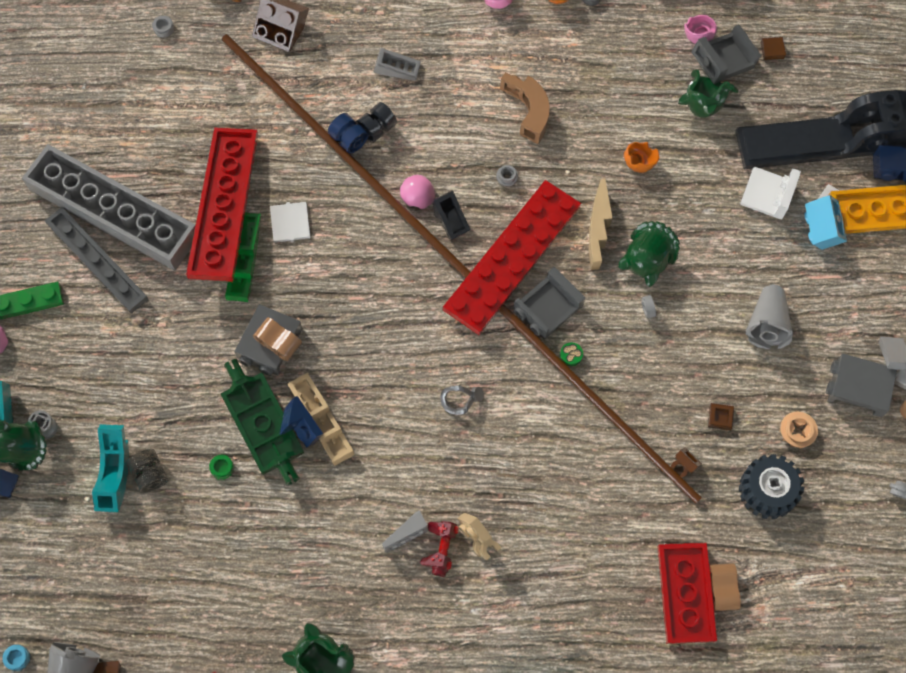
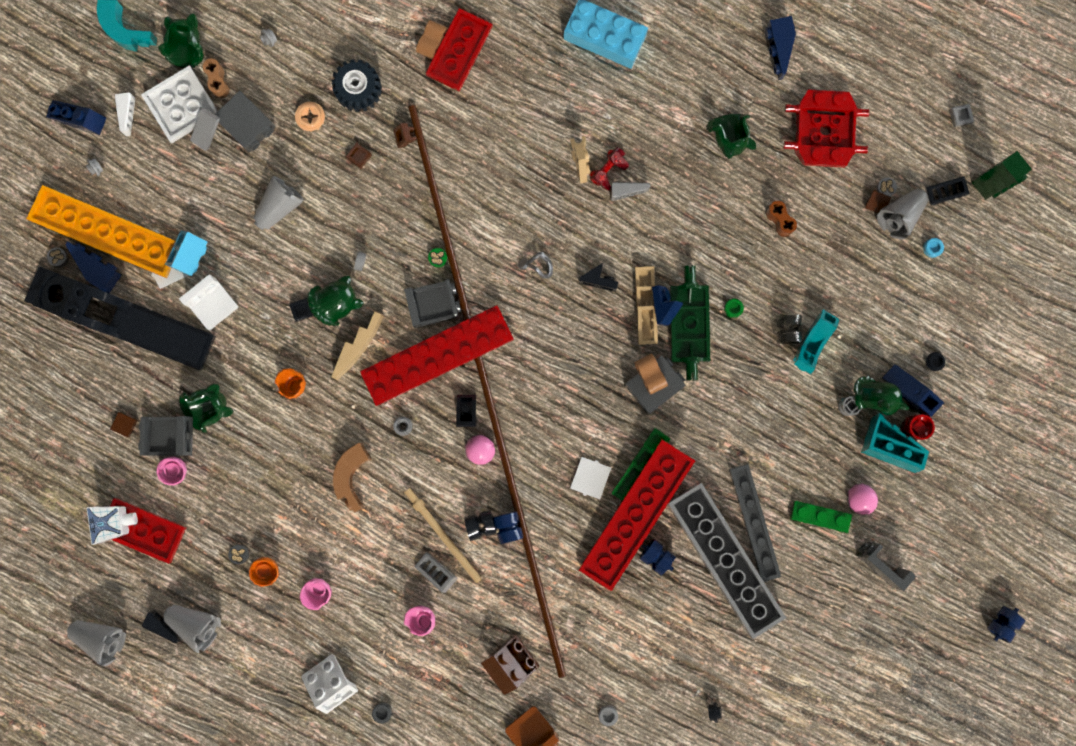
camera: 150 degrees left, 15 degrees up
none -> black tile [289,298,314,322]
none -> tan bar [404,488,482,584]
none -> bright pink hair [404,605,435,636]
none -> black slope [579,263,618,292]
none -> dark blue wheel [639,539,676,576]
none -> black plate [708,702,722,723]
none -> dark orange axle [766,201,797,237]

